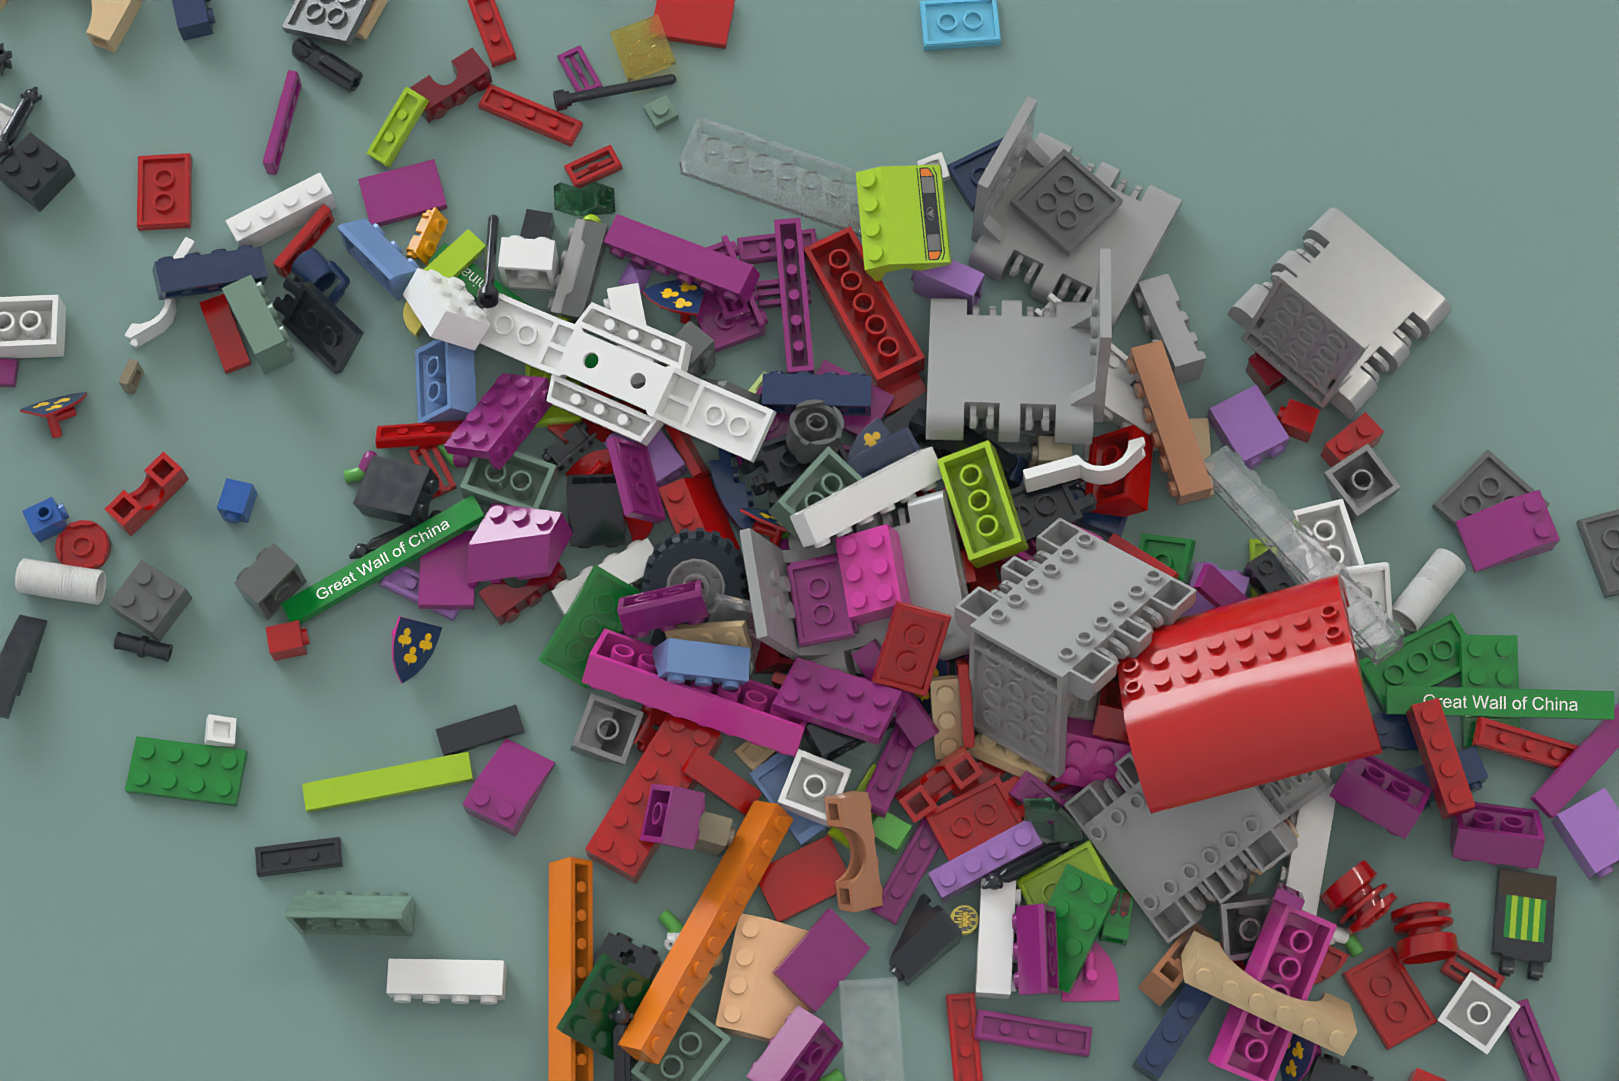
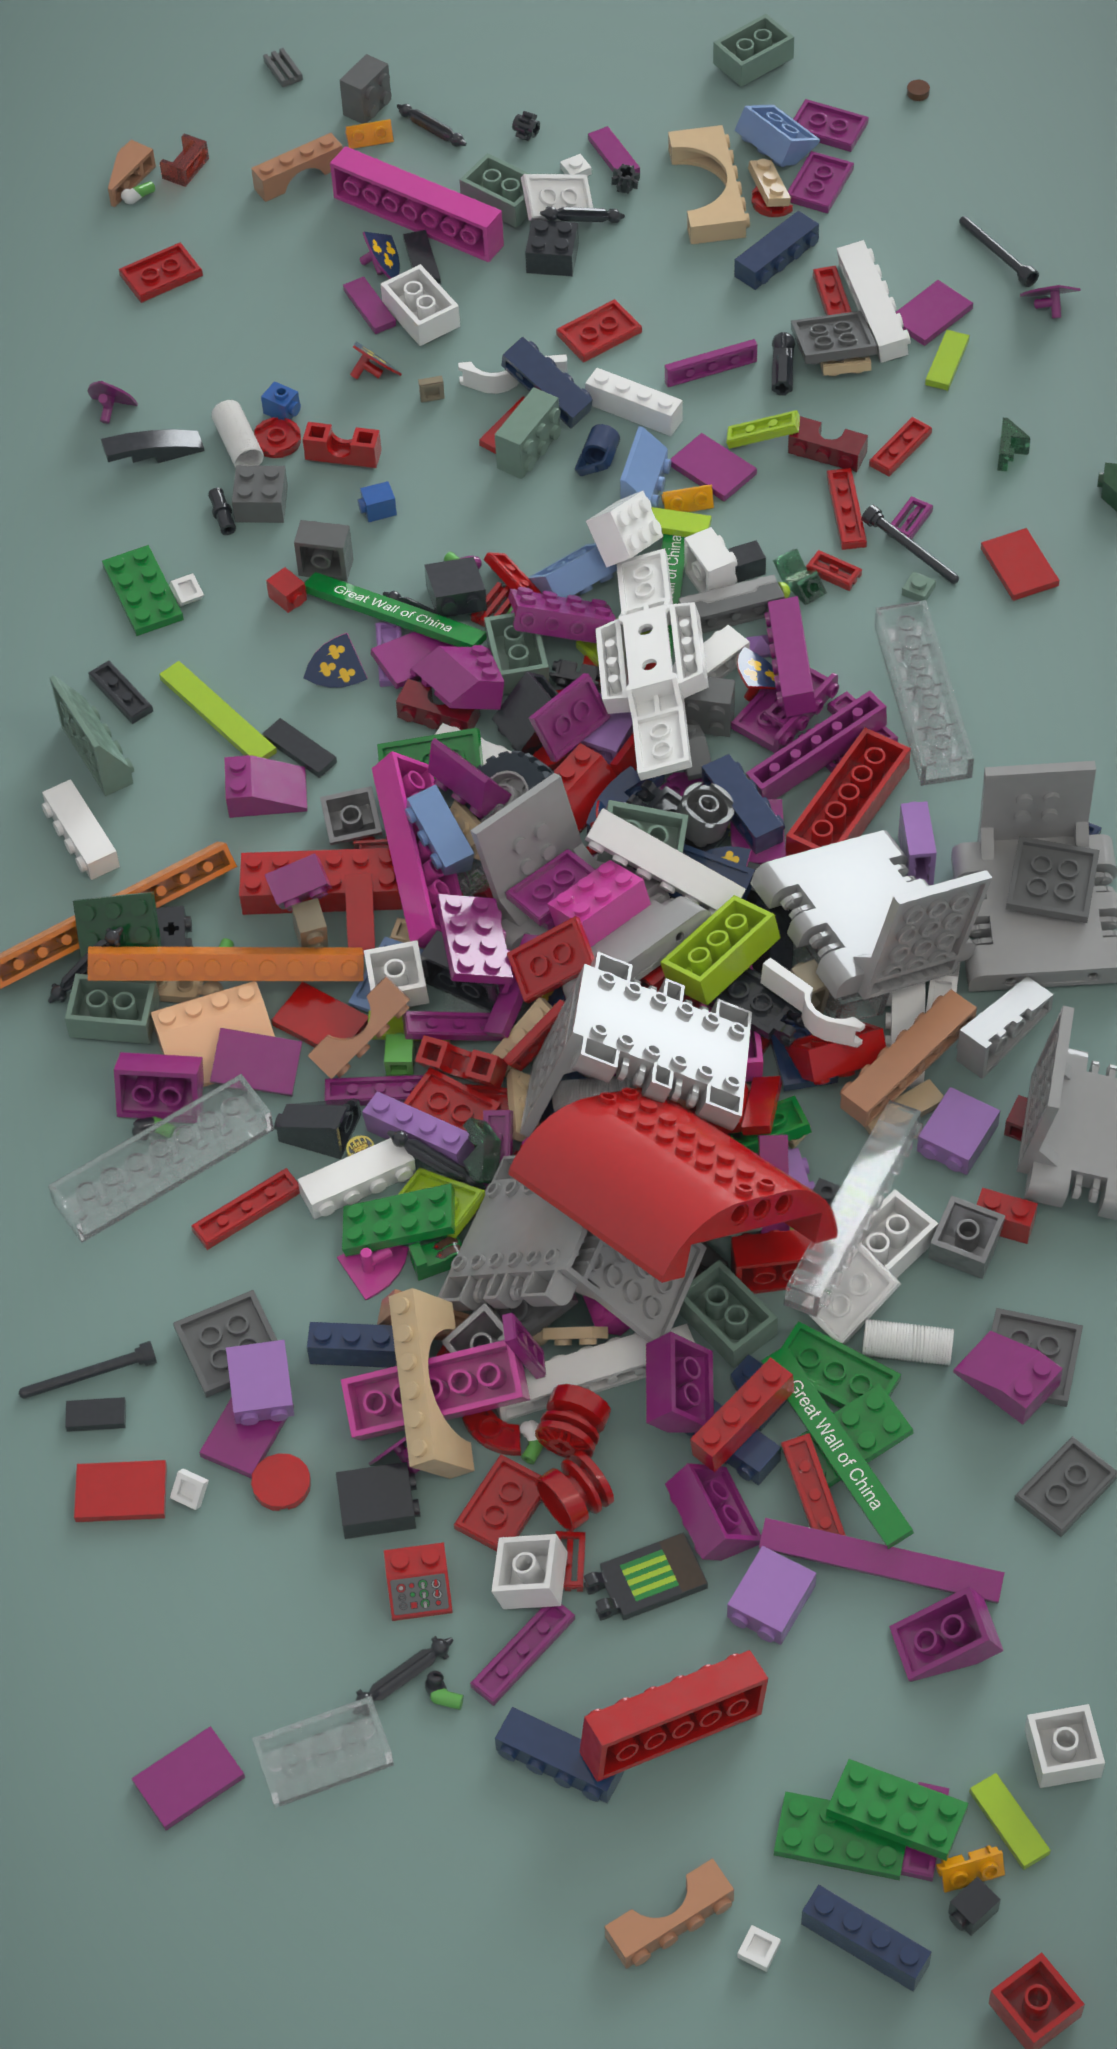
camera: 60 degrees right, 15 degrees down
black tile [272,274,364,374] -> none
red tile [273,204,334,278] -> none
black piece [477,214,499,308] -> none
clear yellow plate [610,14,676,82] -> none
lime piece [856,165,952,281] -> none
magenta tile [974,1009,1092,1058] -> none
magenta slope [1012,904,1059,996] -> none
red brick [1277,399,1320,443] -> none

